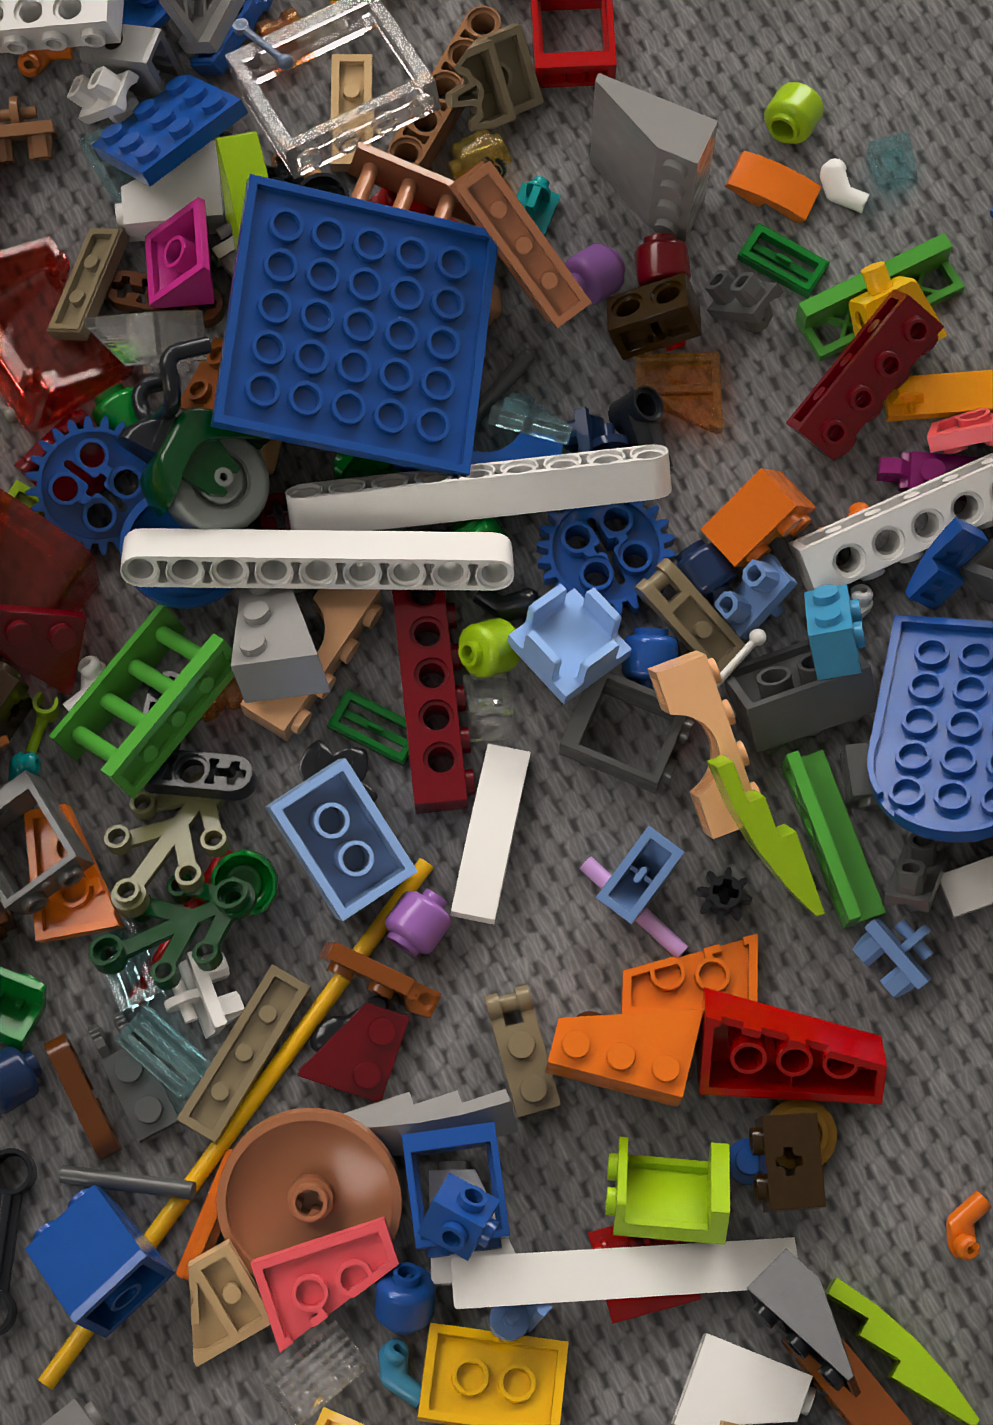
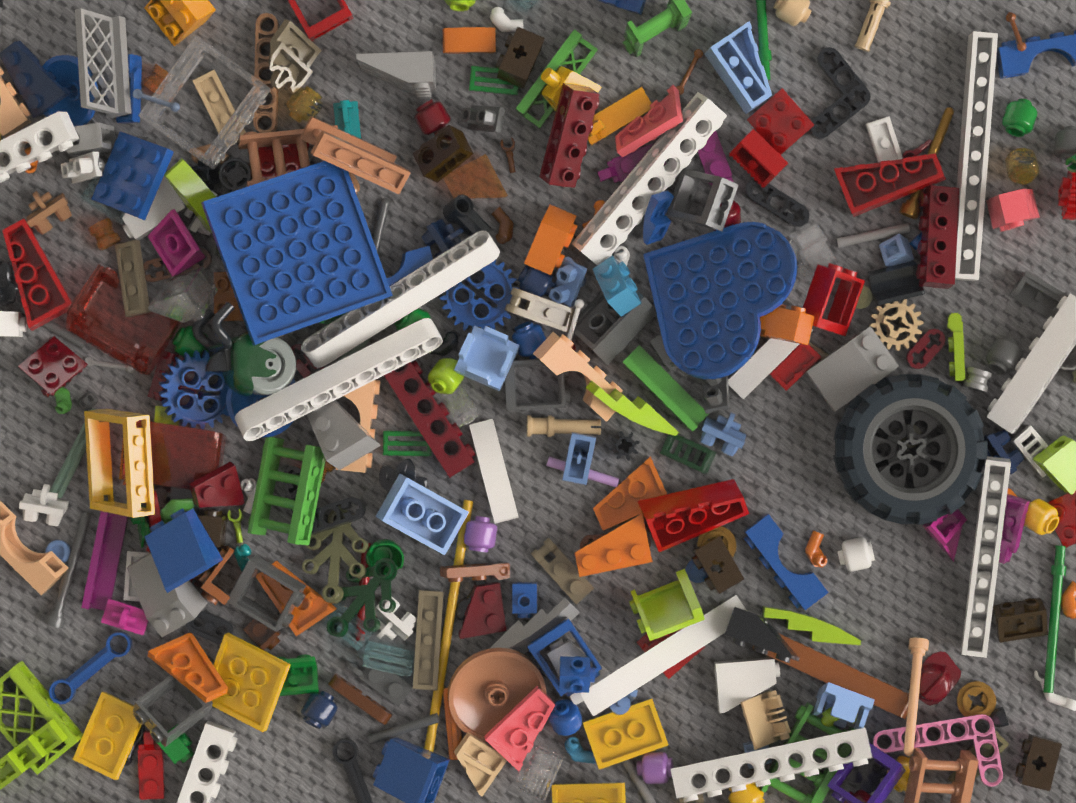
camera: 25 degrees left, 15 degrees up
clear light blue wing [487,392,572,445] -> none
medium lavender head [565,243,625,306] -> none
none -> clear orange wheel [88,218,121,251]
none -> reddish brown arm [491,207,514,245]
none -> dark brown brick [495,27,545,89]
none -> reddish brown hand [500,137,516,173]
none -> blue brick [512,582,537,618]
none -> tan pin [527,415,601,437]
none -> dark green slope [660,434,716,474]
none -> blue arch [743,513,829,610]

